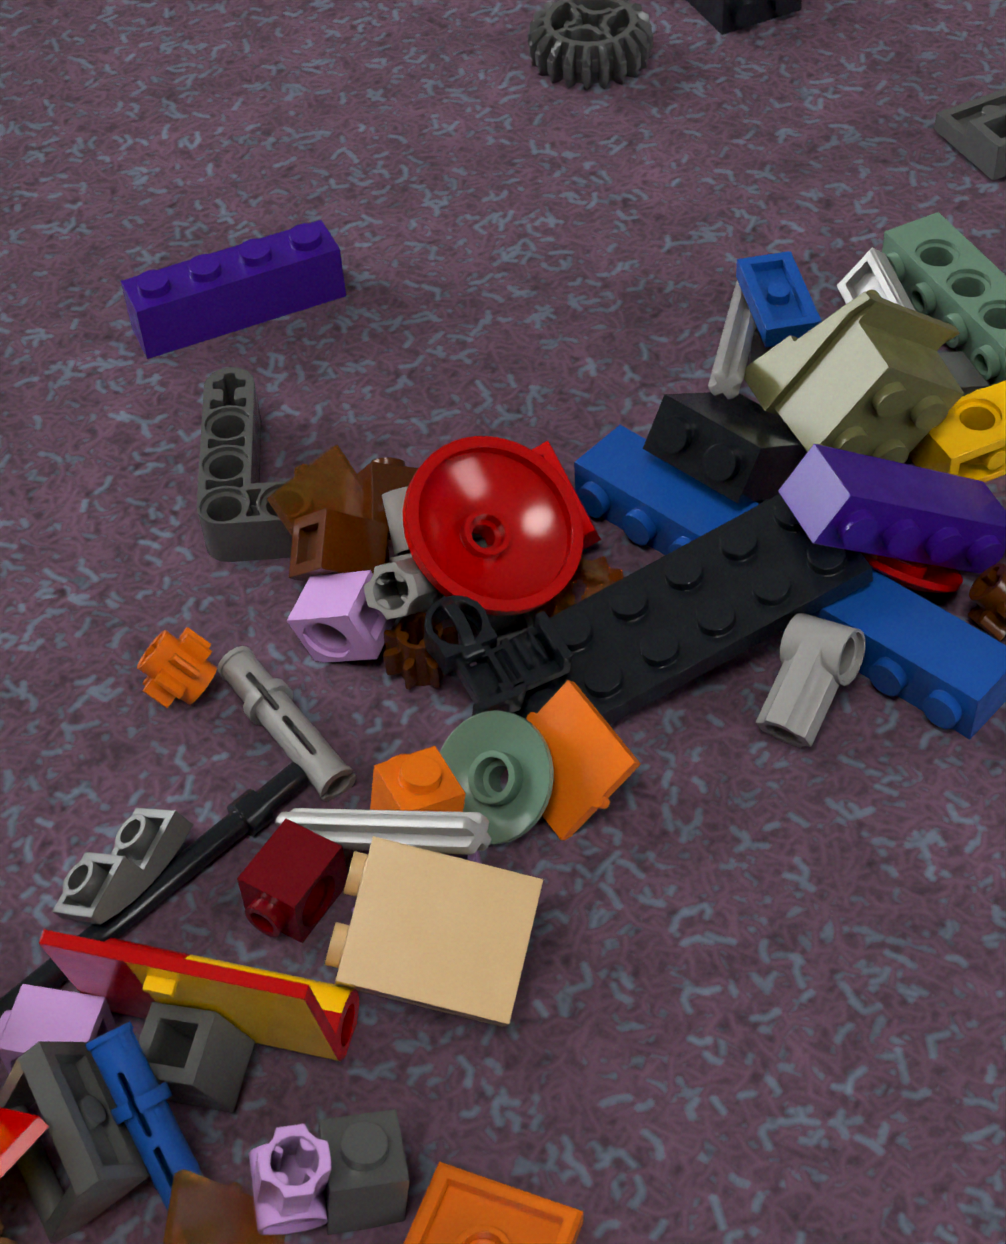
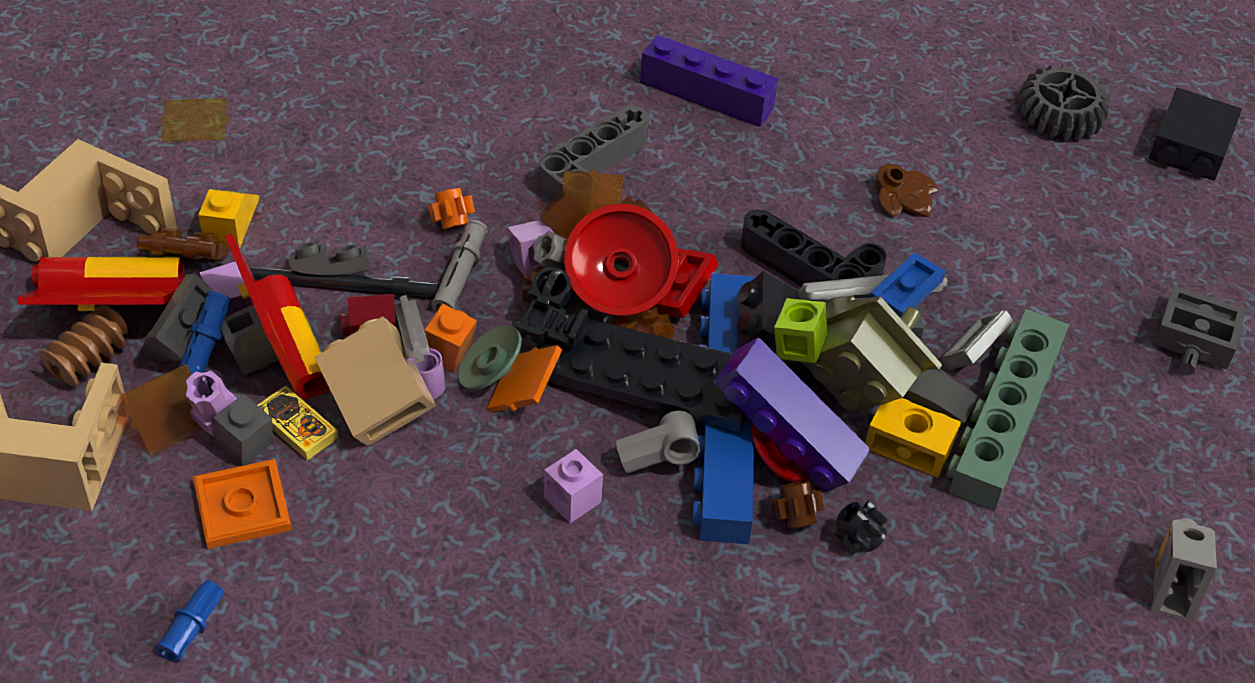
camera: 45 degrees right, 0 degrees up
none -> tile [258,385,338,461]
none -> lavender brick [544,449,603,523]
none -> black beam [741,209,887,287]
none -> lime brick [774,298,827,363]
none -> reddish brown plate [876,164,938,218]

